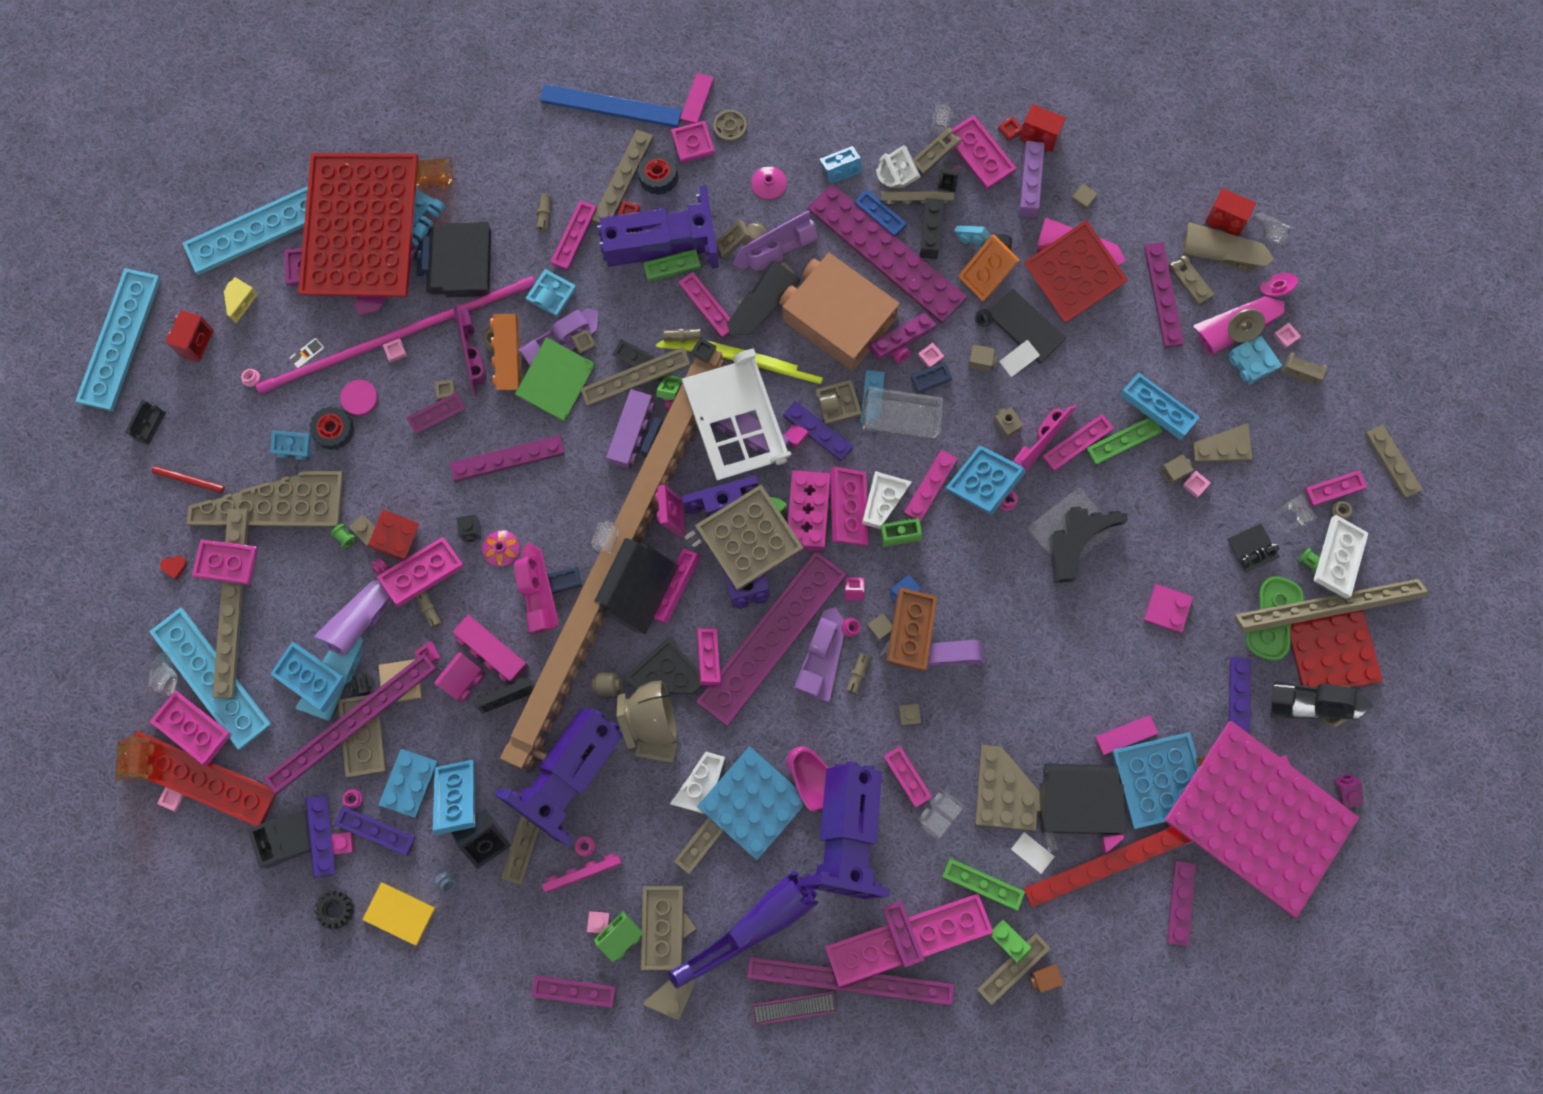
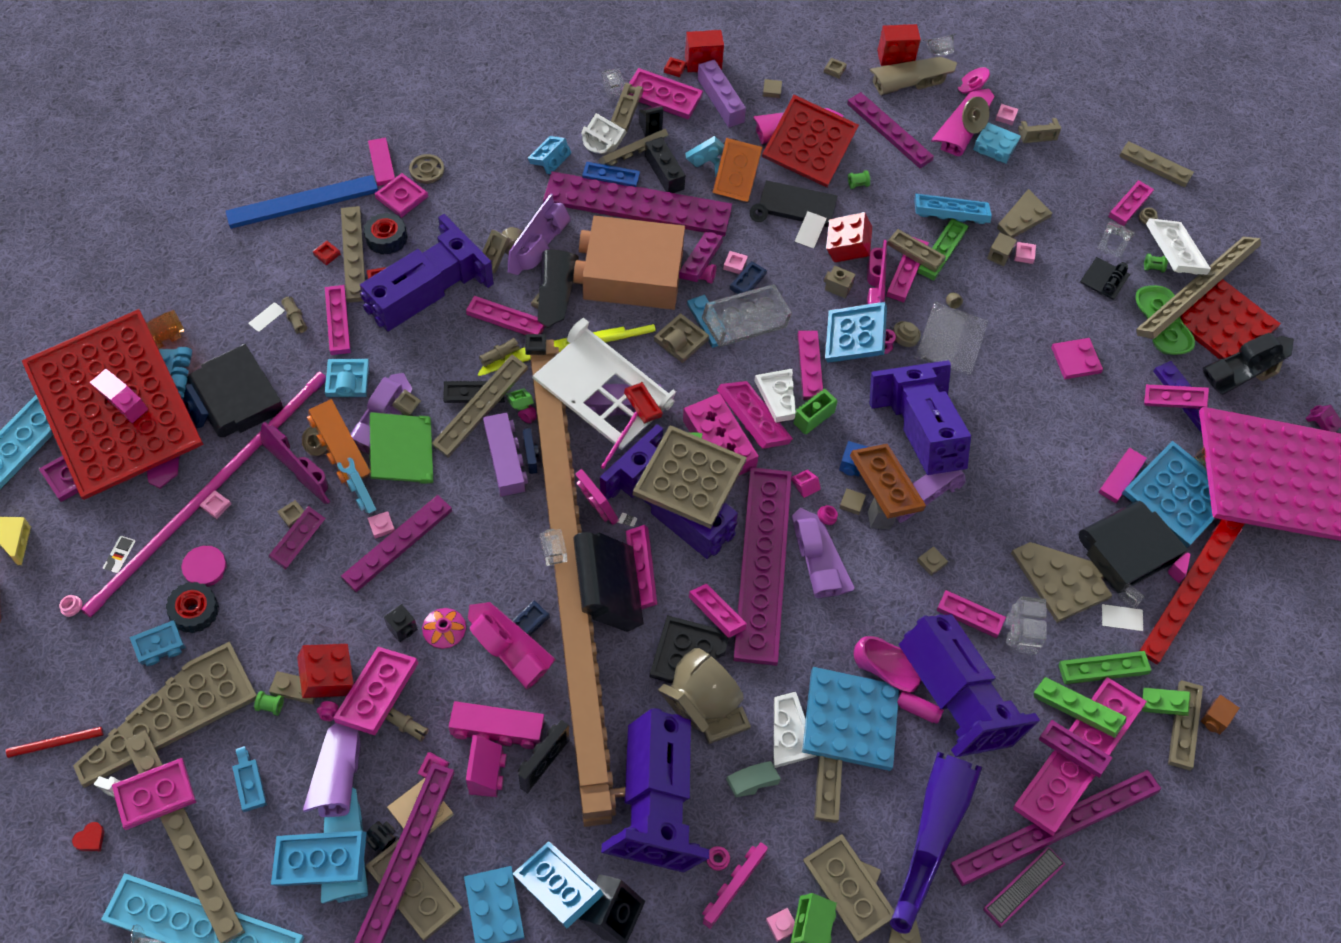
camera: 40 degrees left, 15 degrees down
dark tan plate [501,815,539,885] -> none
dark tan head [592,672,622,697] -> none
bright green plate [643,249,701,282] -> none
dark pink dish [751,167,787,200] -> none
dark purple plate [783,401,853,461] -> none
dark pink slope [785,424,808,449] -> none
dark tan pin [846,654,871,695] -> none
dark tan brick [968,345,997,372] -> none
black arch [1049,506,1128,583] -> none
magenta plate [1167,861,1196,946] -> none
dark tan plate [1168,255,1215,306] -> none
none -> dark pink slope [90,369,148,423]
none -> white plate [94,776,120,798]
none -> dark azure plate [232,746,267,812]
none -> white sticker [249,303,285,332]
none -> red tile [313,241,341,265]
none -> medium azure plate [337,458,376,513]
none -> bright pink plate [368,511,395,539]
none -> dark pink piece [601,412,638,469]
none -> red tile [624,382,663,424]
none -> sand green slope [726,761,781,797]
none -> dark tan tile [823,58,847,79]
none -> red brick [826,212,873,262]
none -> bright green bush [848,170,870,189]
none -> dark purple brick [869,360,971,475]
none -> dark tan tile [887,229,946,272]
none -> dark tan plate [892,321,921,347]
none -> dark pink piece [897,691,944,724]
none -> dark tan hinge [946,293,963,309]
none -> bright green plate [1034,677,1126,738]
none -> dark pink plate [1144,384,1209,409]

